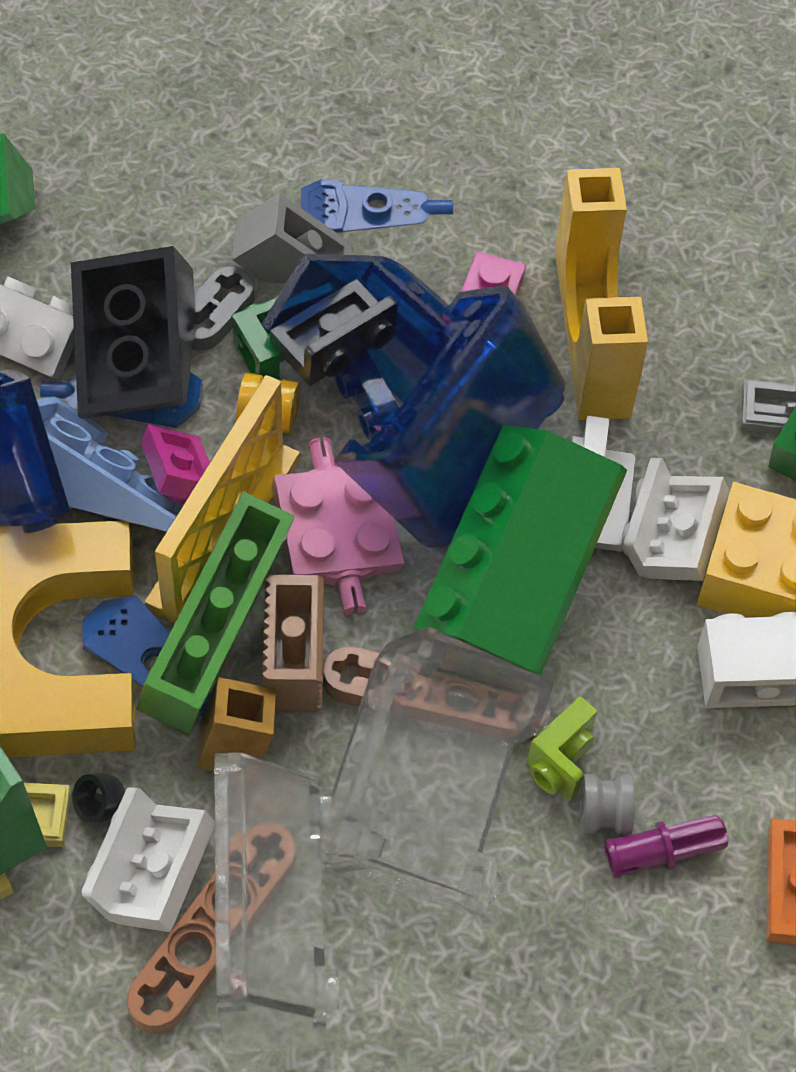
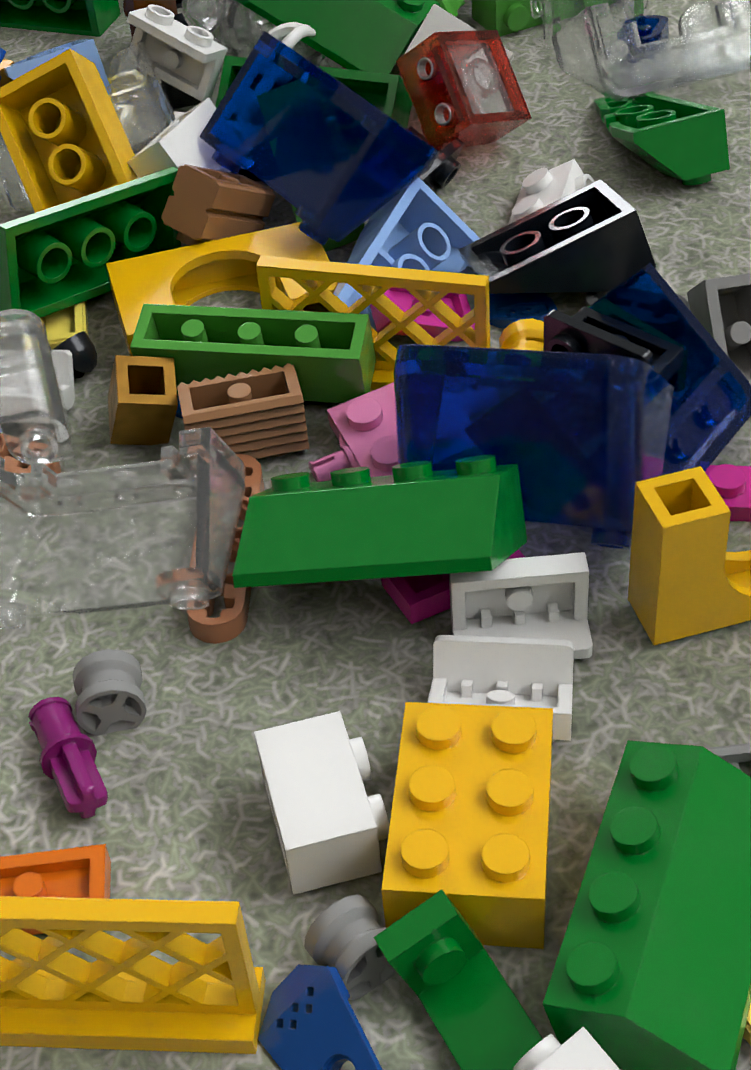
camera: 85 degrees right, 15 degrees down
lime bracket [526,696,598,802] -> none

